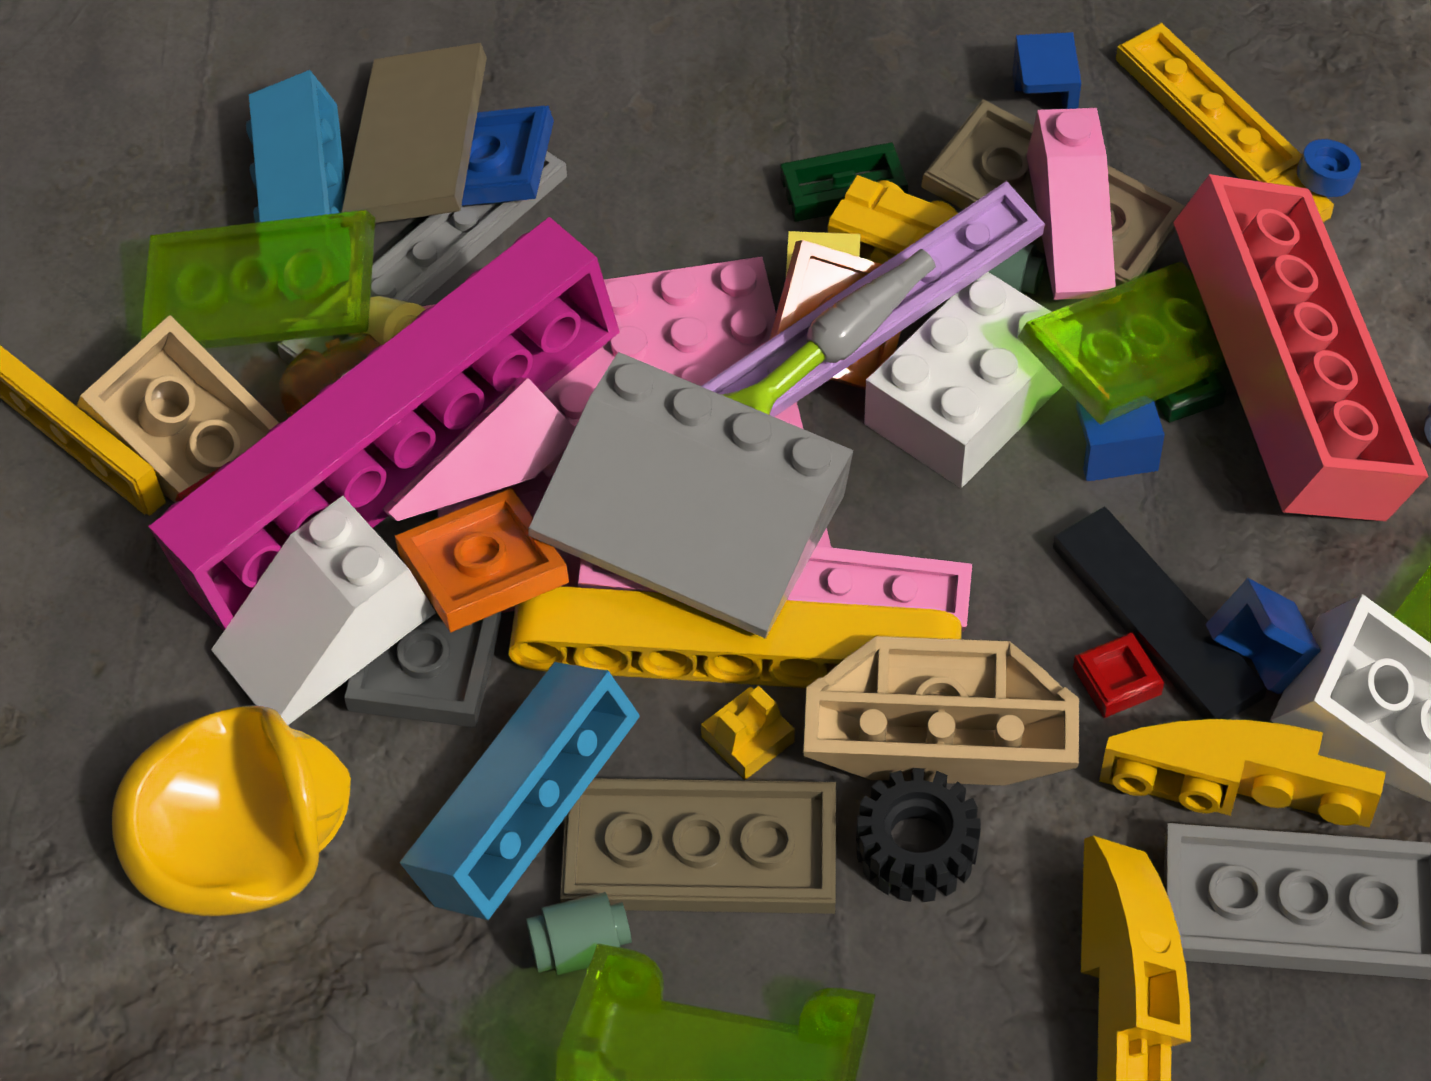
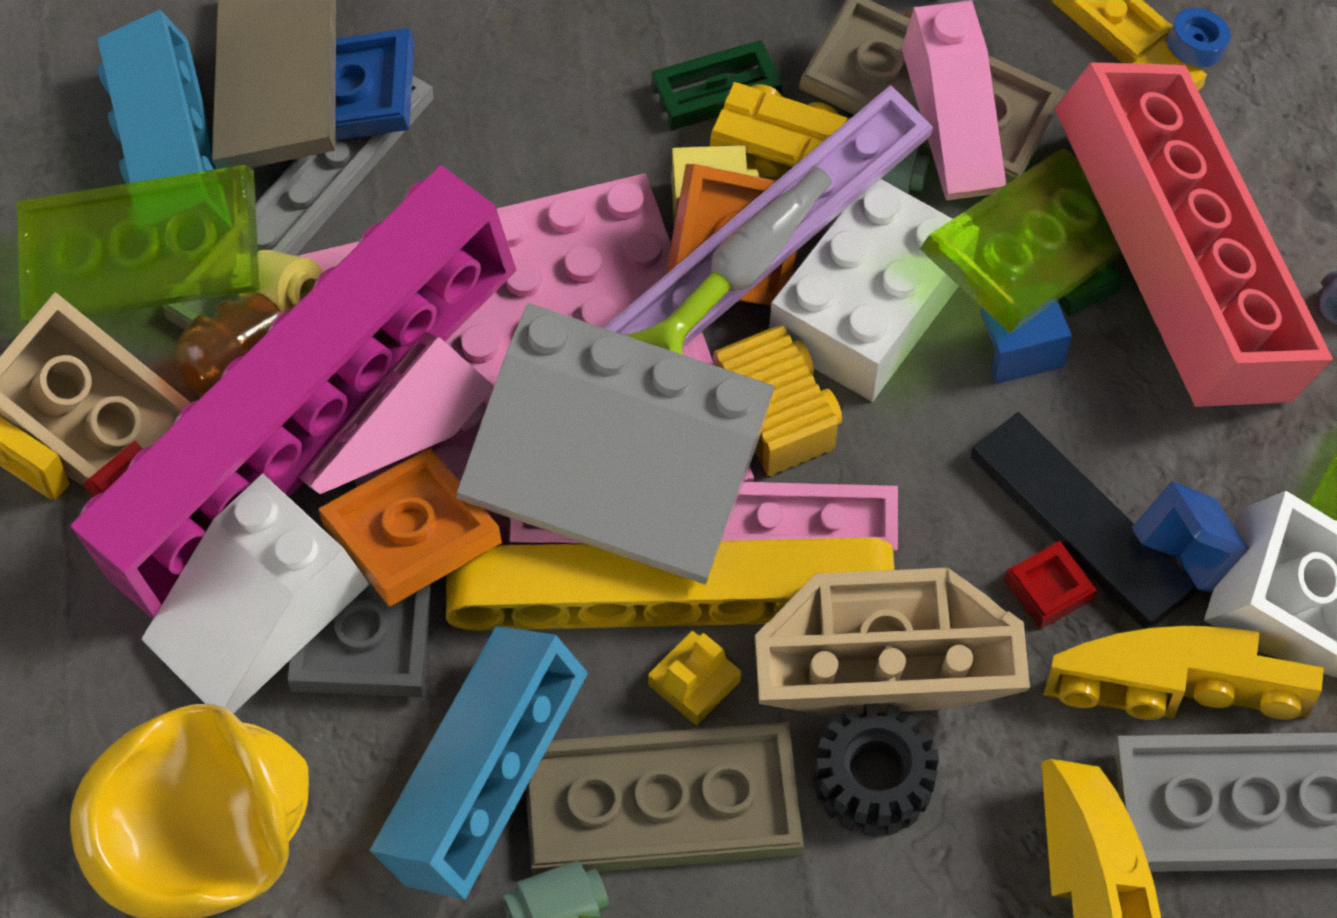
camera: 10 degrees left, 5 degrees up
none -> yellow brick [713,324,842,477]

